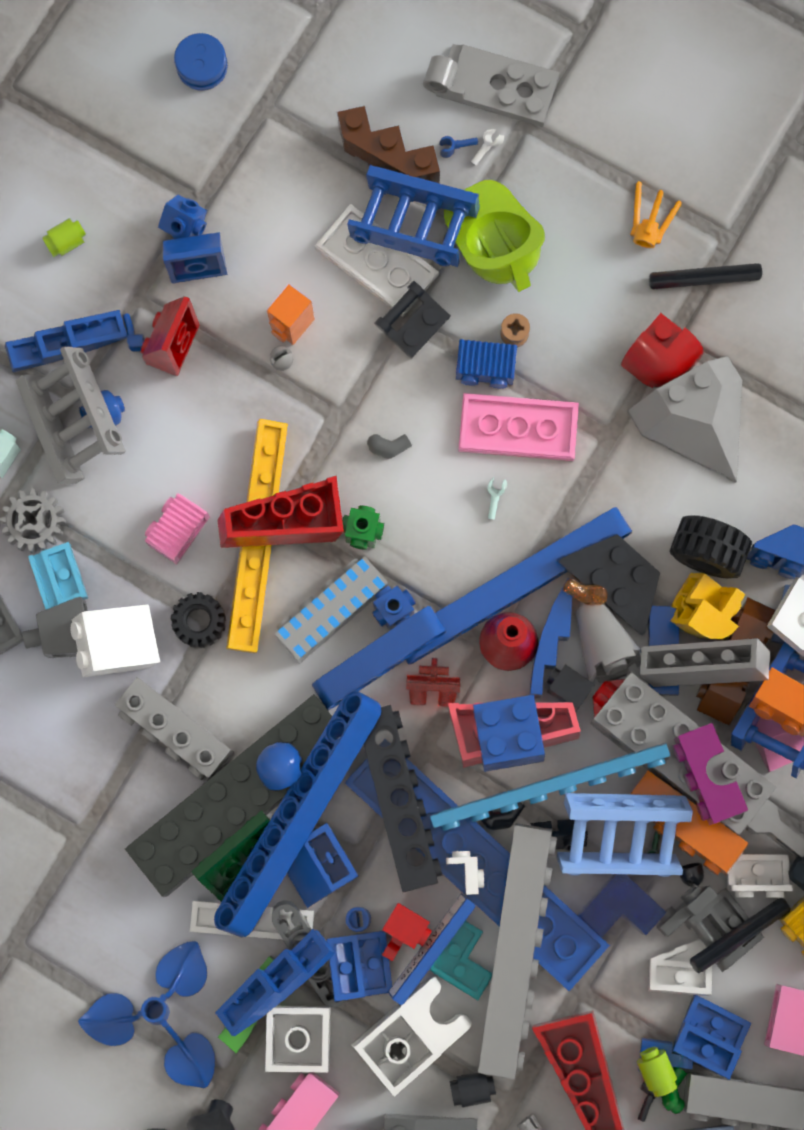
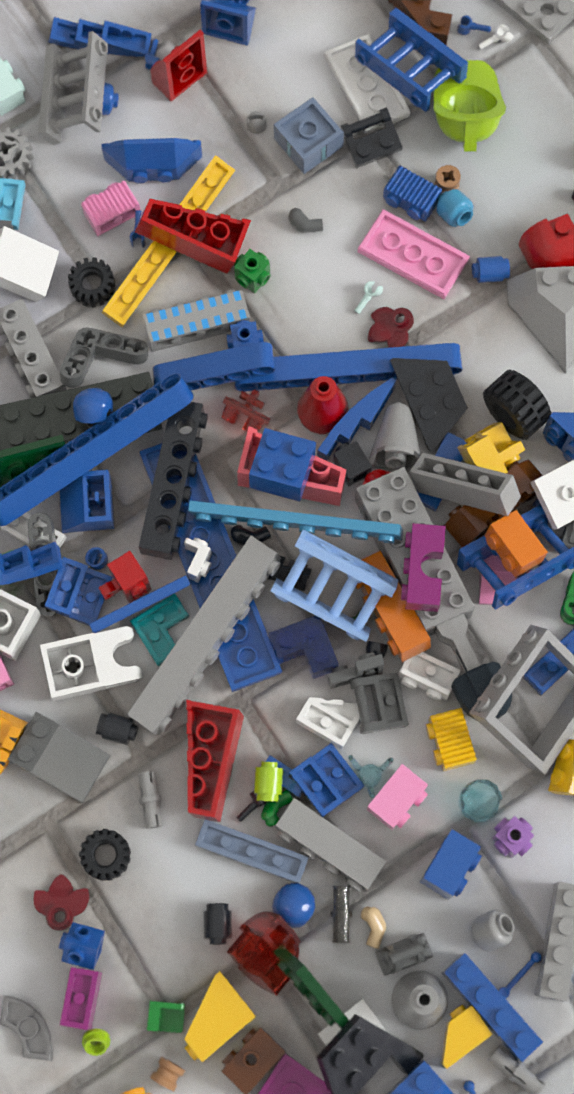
camera: 25 degrees right, 5 degrees down
orange brick [267,284,315,345] -> none
clear orange arm [562,578,608,606] -> none
black axle [690,898,790,973] -> none
none -> dark grey beam [60,327,148,387]
none -> blue wedge [101,138,202,183]
none -> blue hand [129,210,146,247]
none -> sand blue container [274,97,344,174]
none -> clear light blue plant [348,755,394,798]
none -> dark red plate [368,307,414,348]
none -> dark azure head [436,189,474,227]
none -> blue brick [472,256,510,283]

